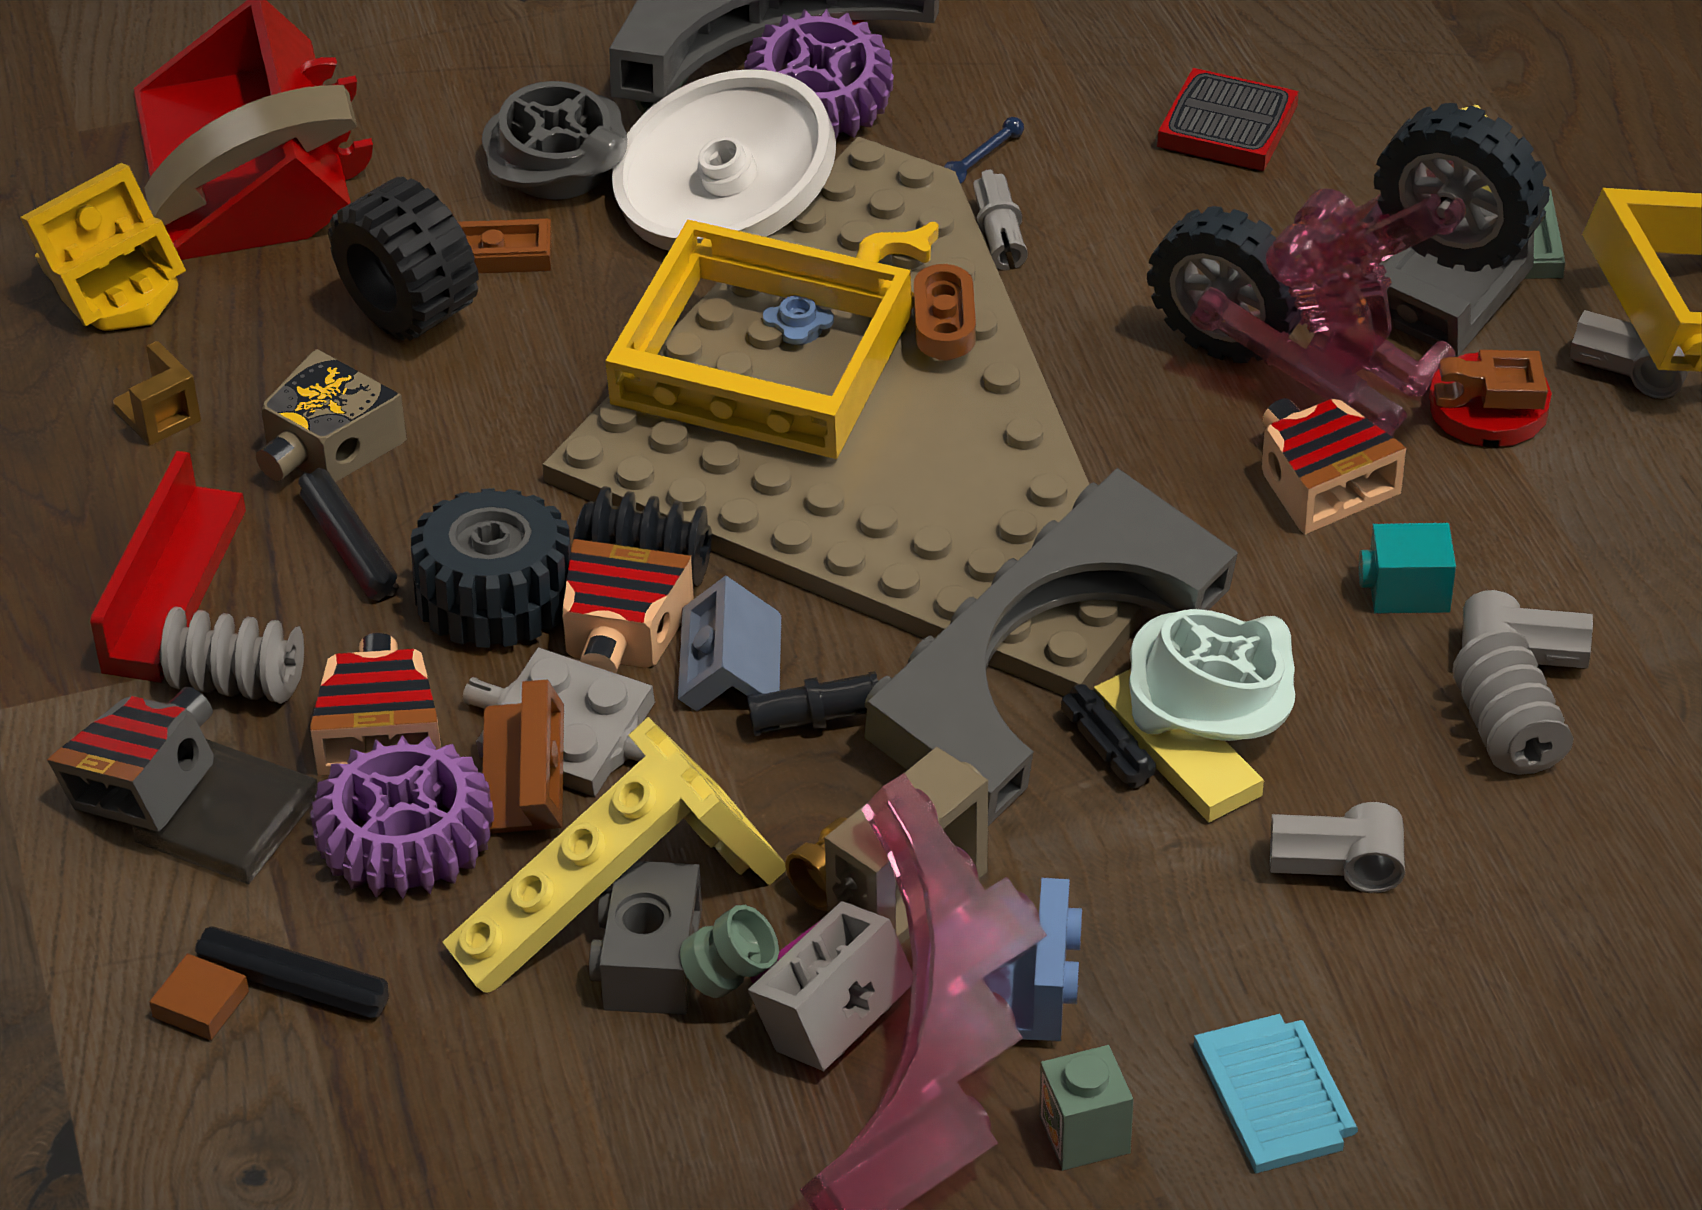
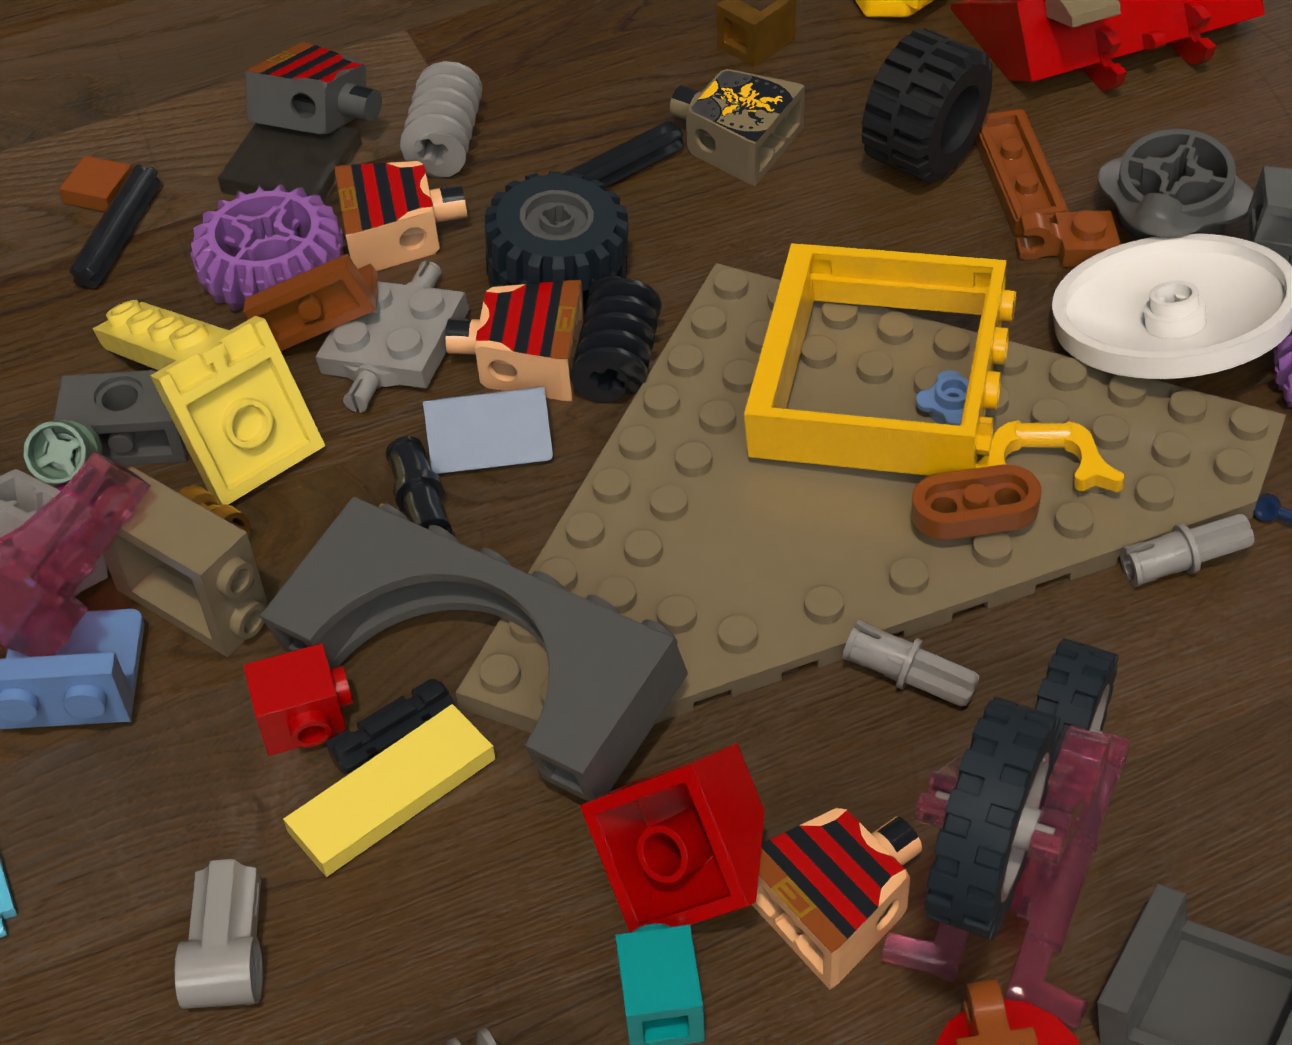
camera: 85 degrees right, 5 degrees up
red panel [90,451,246,683] -> none
light aqua piece [1129,609,1295,741] -> none
none -> red brick [243,643,353,756]
none -> red slope [579,743,765,933]
none -> light grey axle [842,619,979,706]
none -> dark orange plate [1015,210,1121,267]

